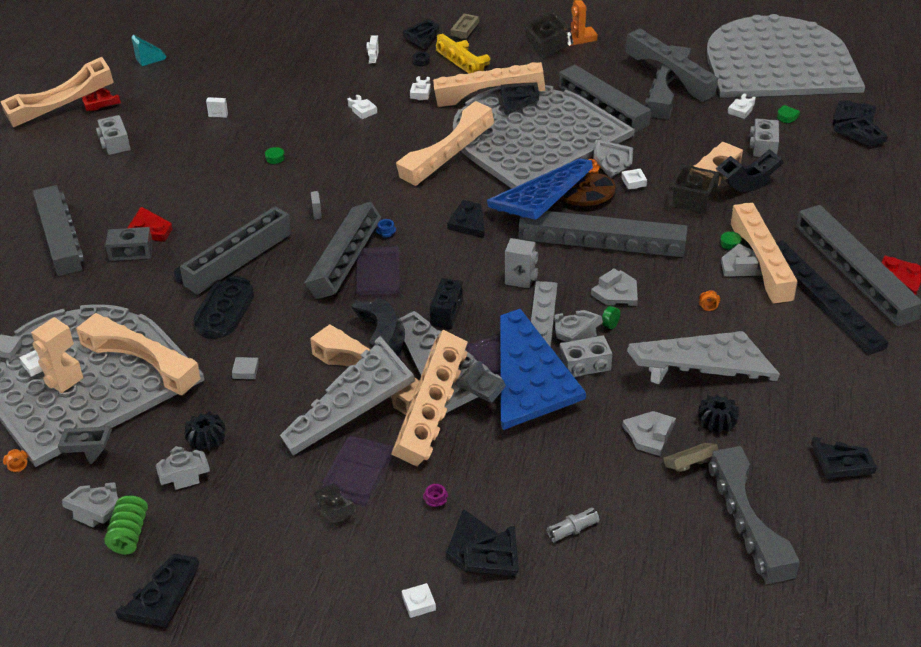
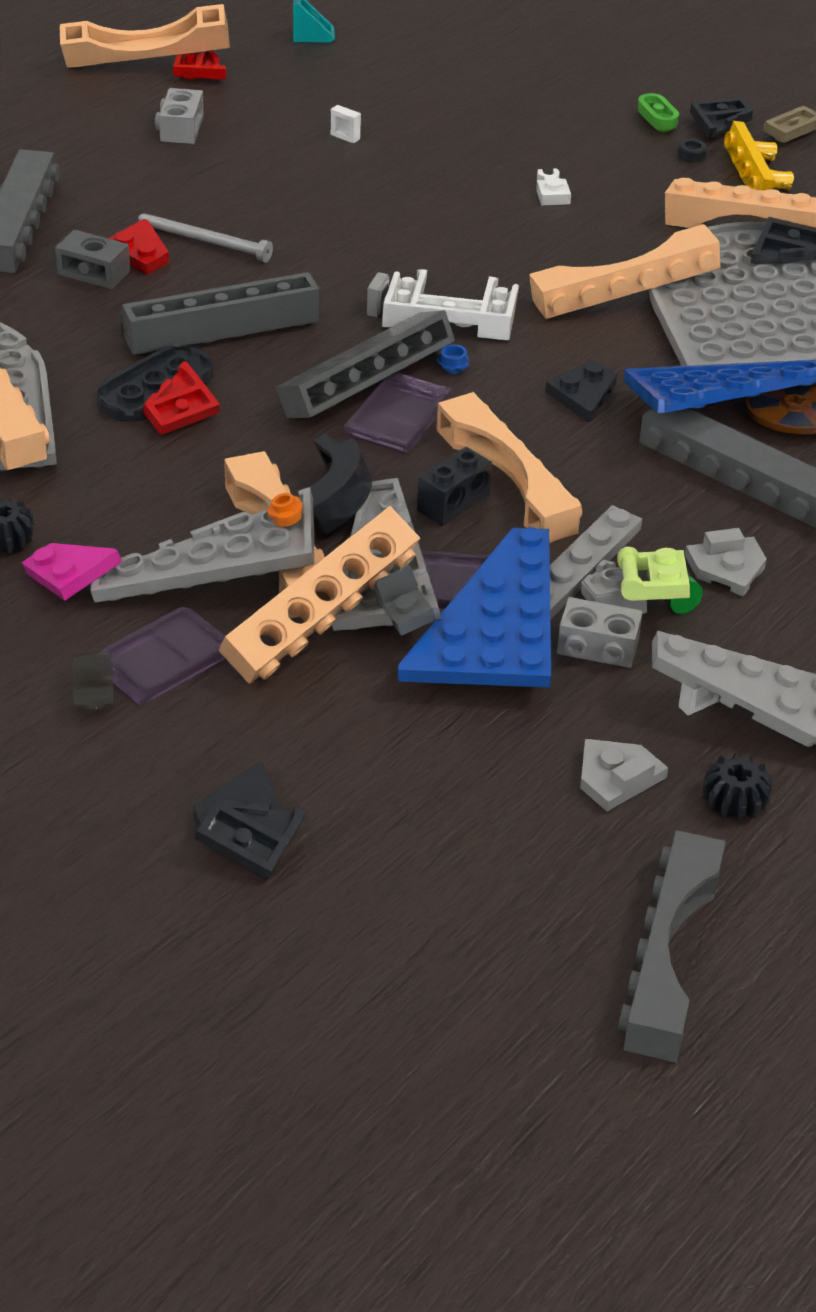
camera: 25 degrees right, 0 degrees up
light grey tile [232,357,259,379] -> none
green tile [265,147,285,164] -> none
white plate [367,36,379,63] -> none
white plate [402,583,436,618] -> none
white plate [410,76,431,100] -> none
magenta plate [423,484,448,507] -> none
light grey brick [505,238,539,289] -> none
light grey pin [547,507,599,542] -> none
dark tan plate [663,443,719,472] -> none
none -> dark pink wing [22,543,122,601]
none -> light grey bar [138,213,273,263]
none -> red wing [143,361,220,435]
none -> orange plate [267,493,303,527]
none -> white wedge [382,269,519,341]
none -> light nougat arch [437,392,582,543]
none -> yellowish green plate [617,547,690,601]
none -> bright green plate [637,93,679,132]

